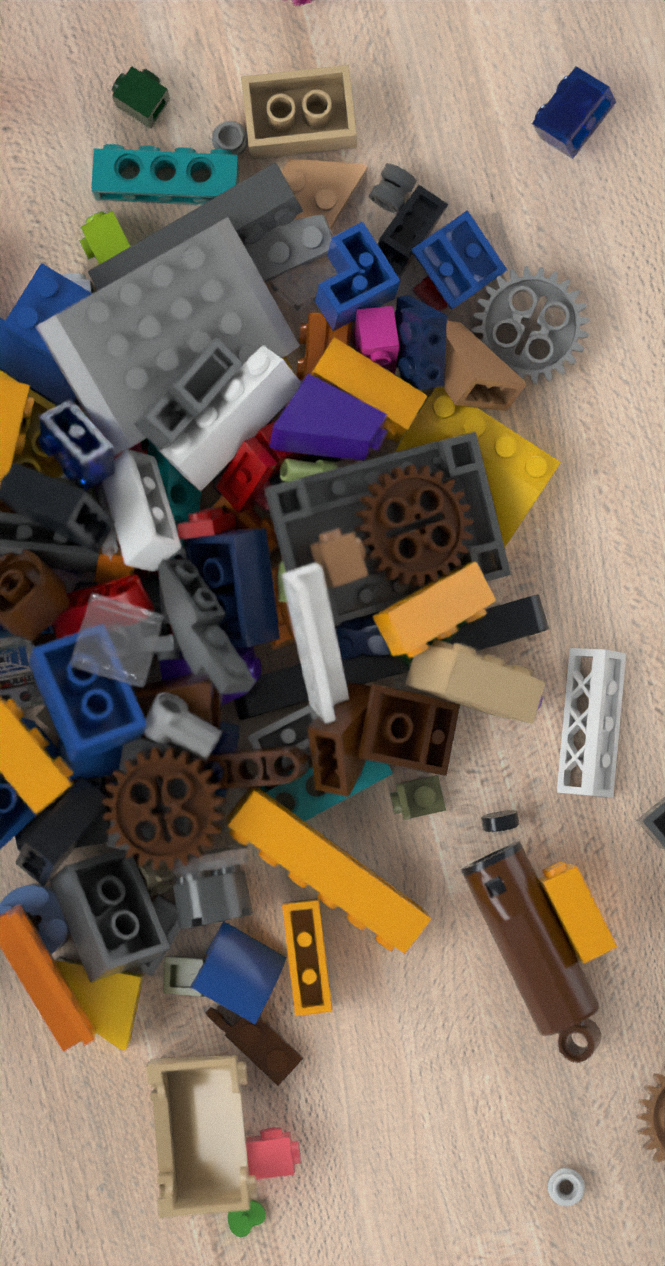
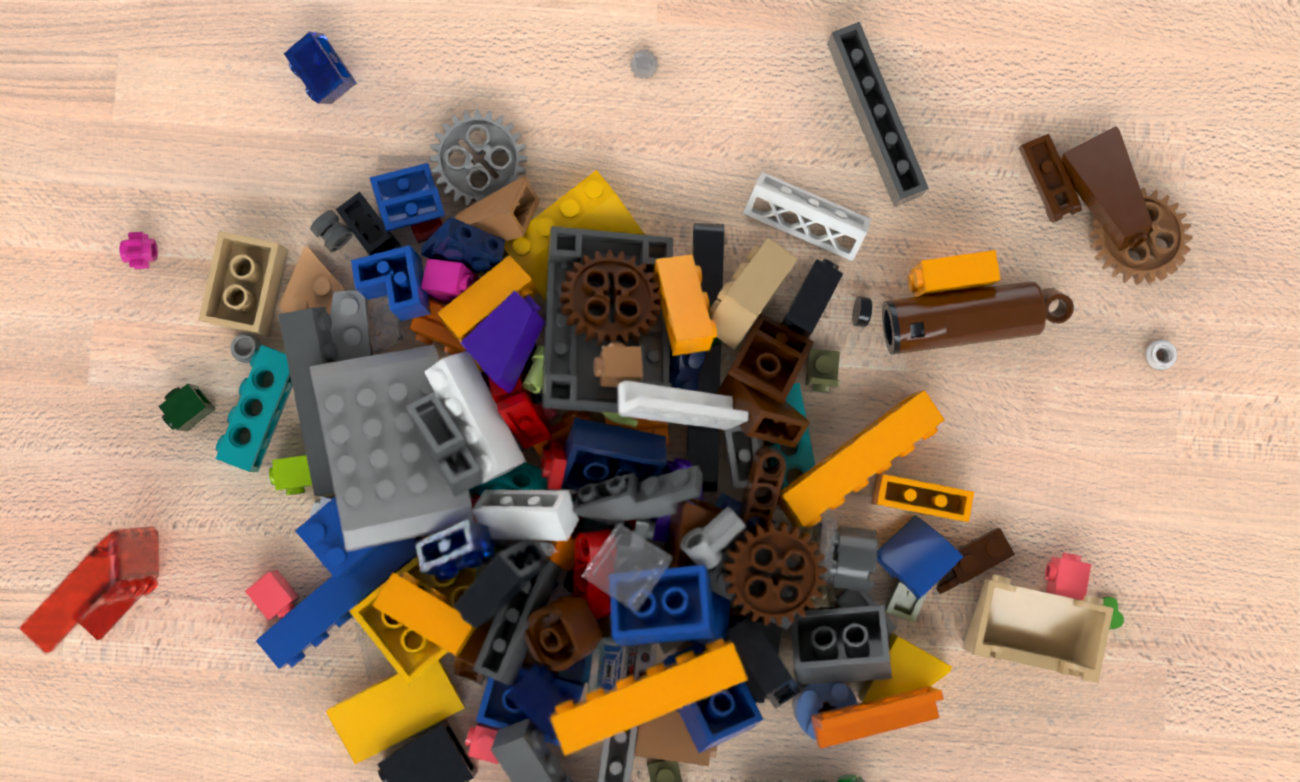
camera: 75 degrees left, 0 degrees up
none -> black slope [781,259,844,338]

